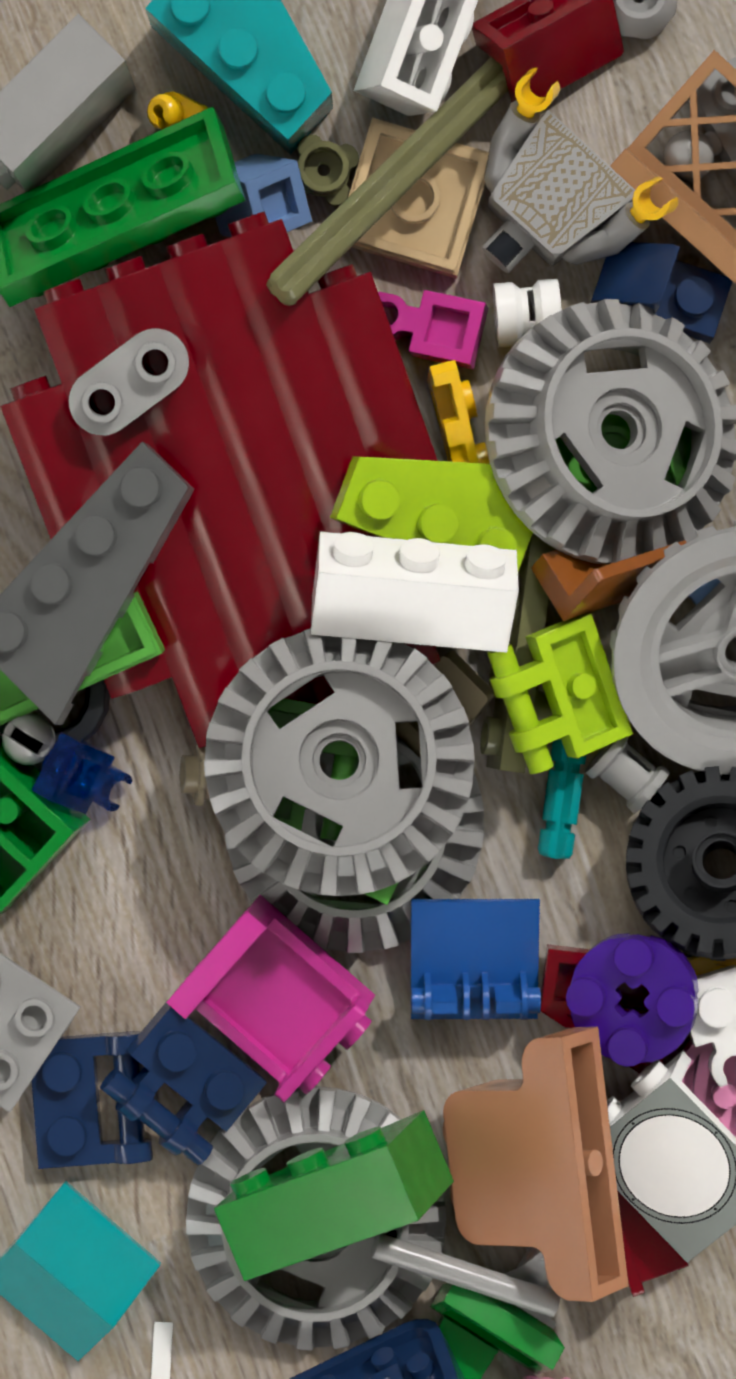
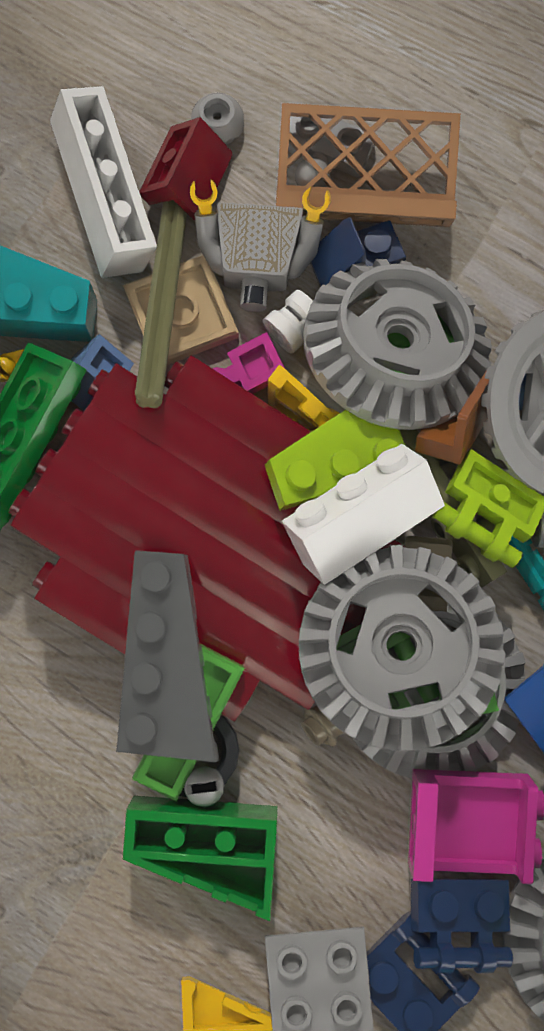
camera: 45 degrees left, 10 degrees down
clear blue plate [32,732,133,814] -> none
light grey plate [69,328,189,435] -> none
olive plate [298,135,359,206] -> none

